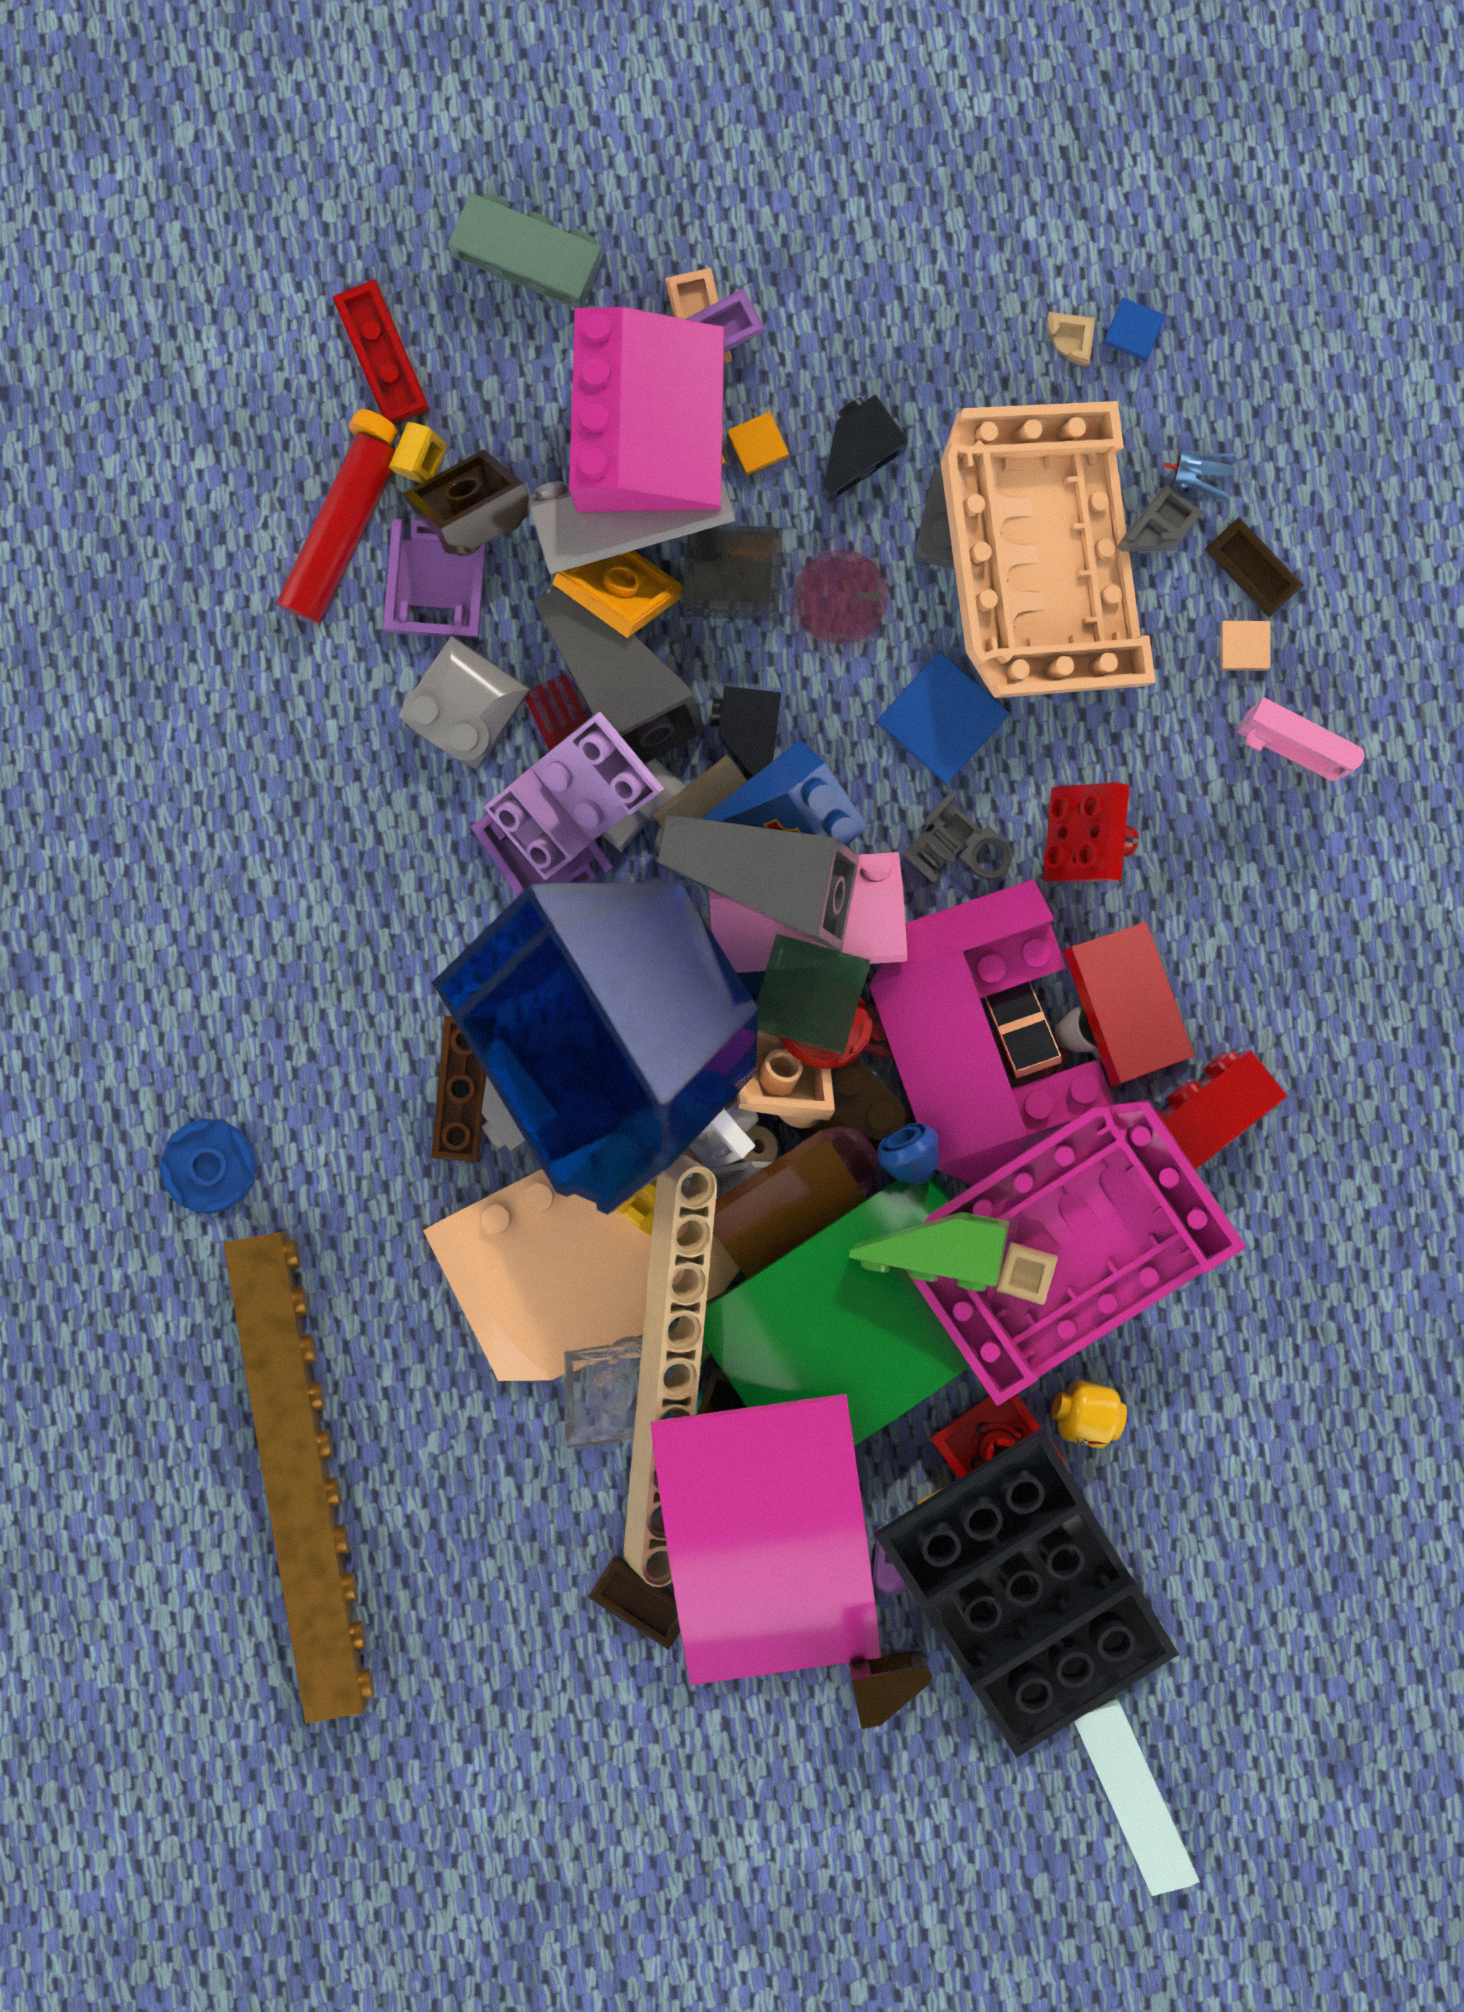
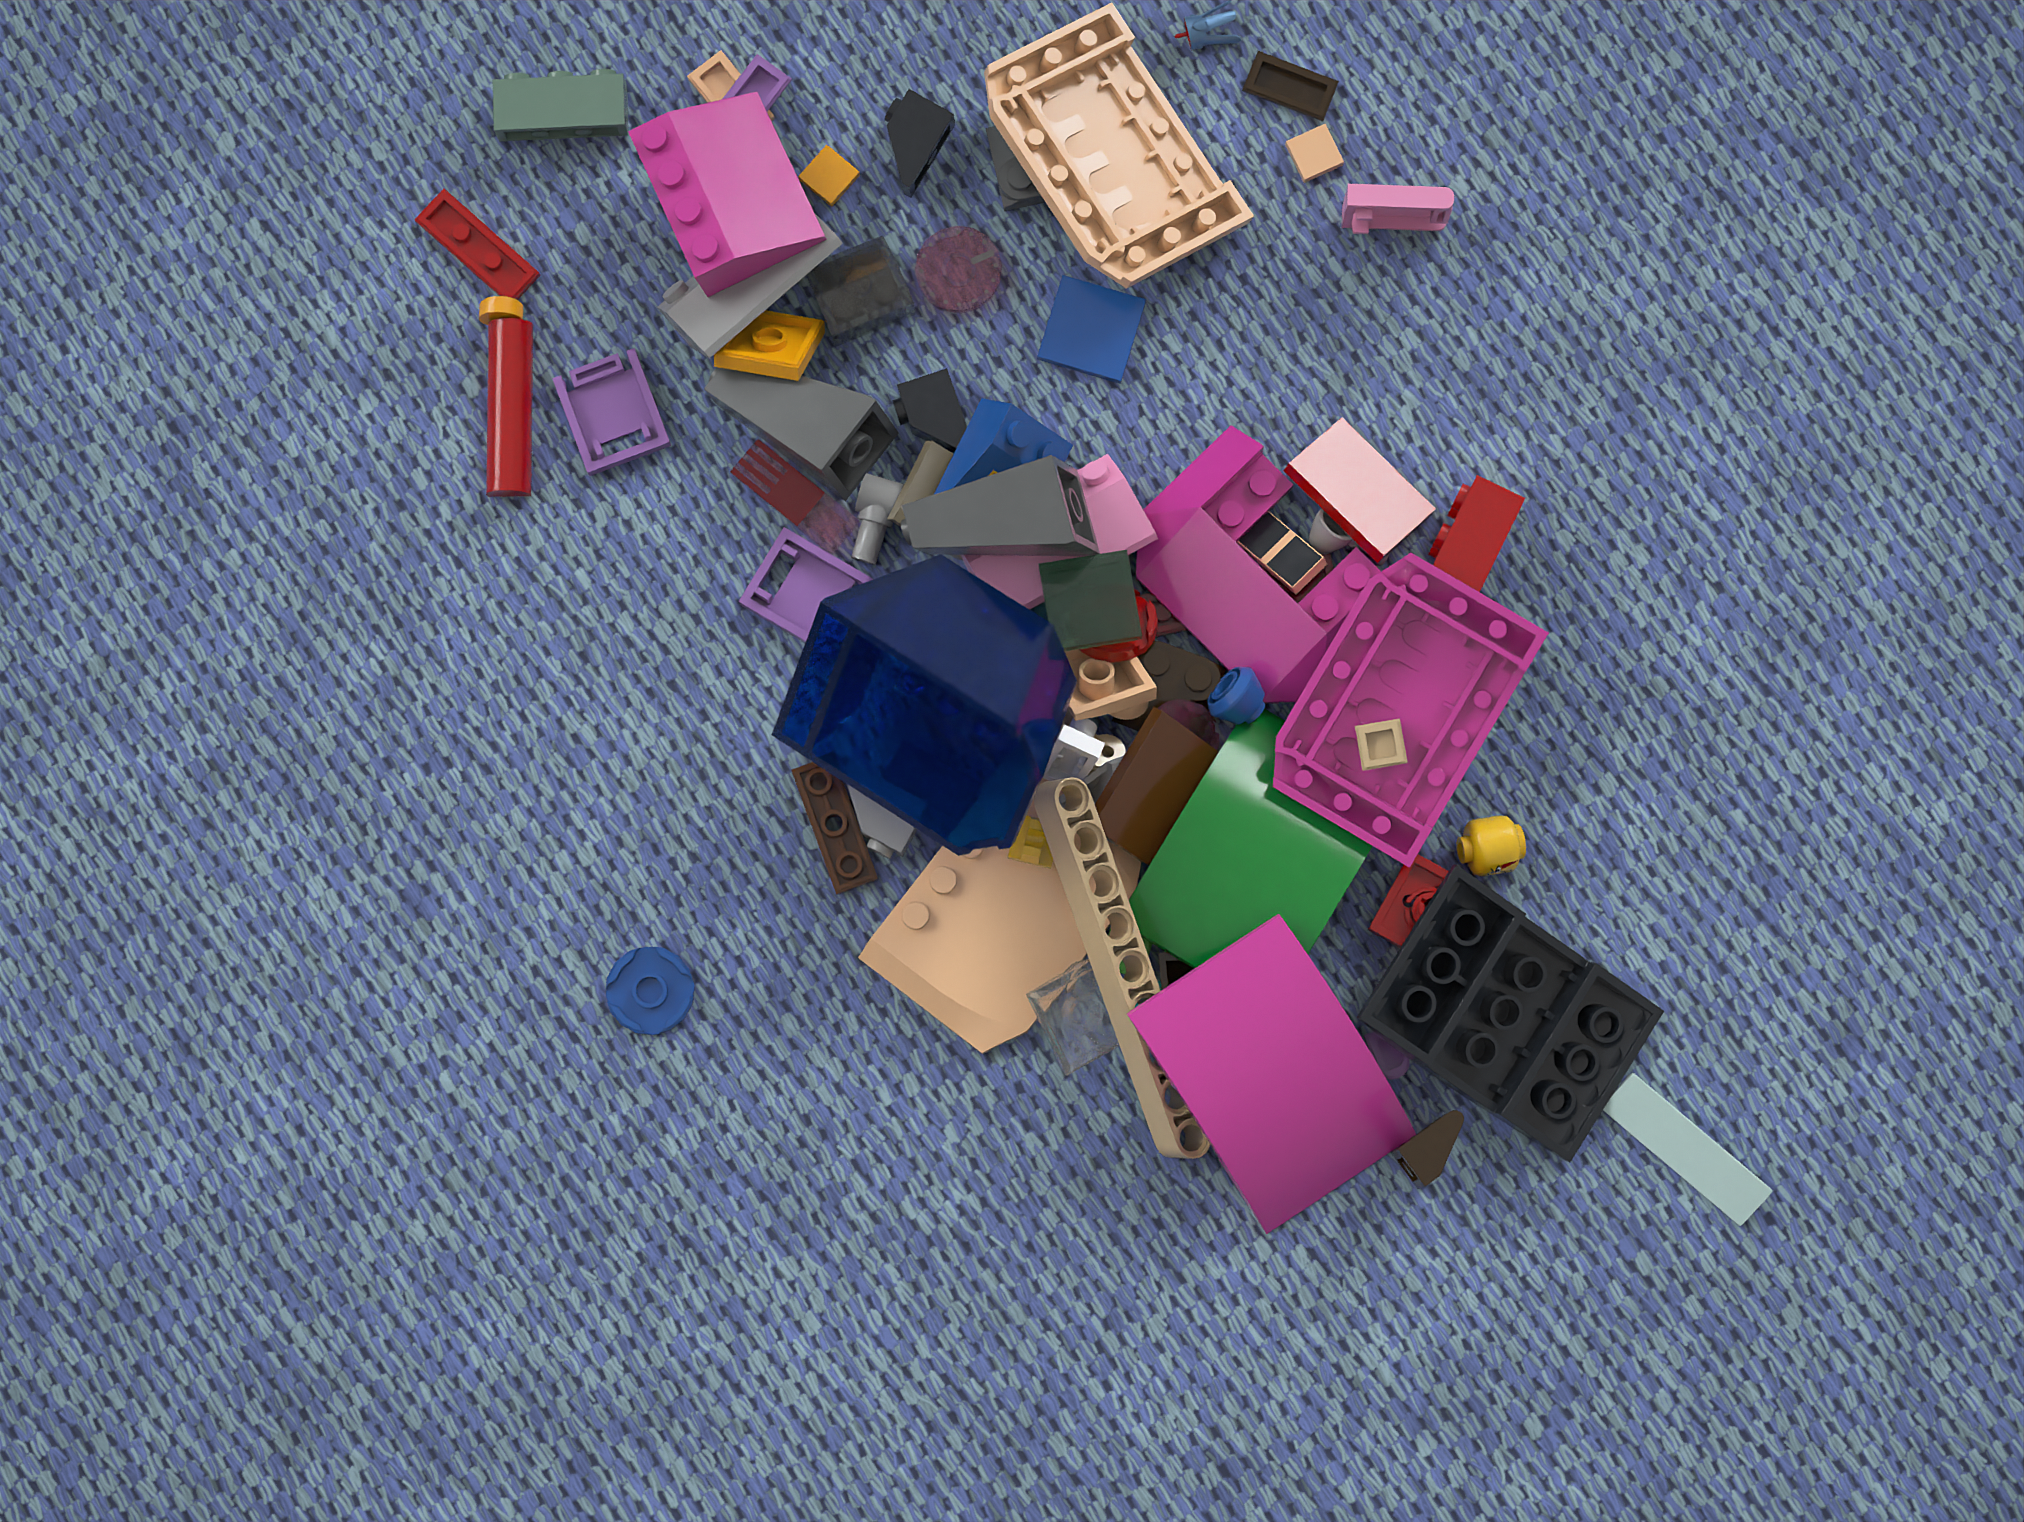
camera: 20 degrees left, 5 degrees down
pearl gold brick [223,1231,375,1724] -> none
yellow brick [389,422,448,484] -> none
light grey slope [399,636,531,769] -> none
dark brown slope [403,449,530,556] -> none
lavender slope [484,712,664,880] -> none
dark brown tile [588,1555,680,1650] -> none
bright green slope [849,1212,1010,1291] -> none
dark grey piece [901,794,1012,885] -> none
red plate [1043,782,1139,883] -> none
dark grey tile [1116,483,1204,552] -> none

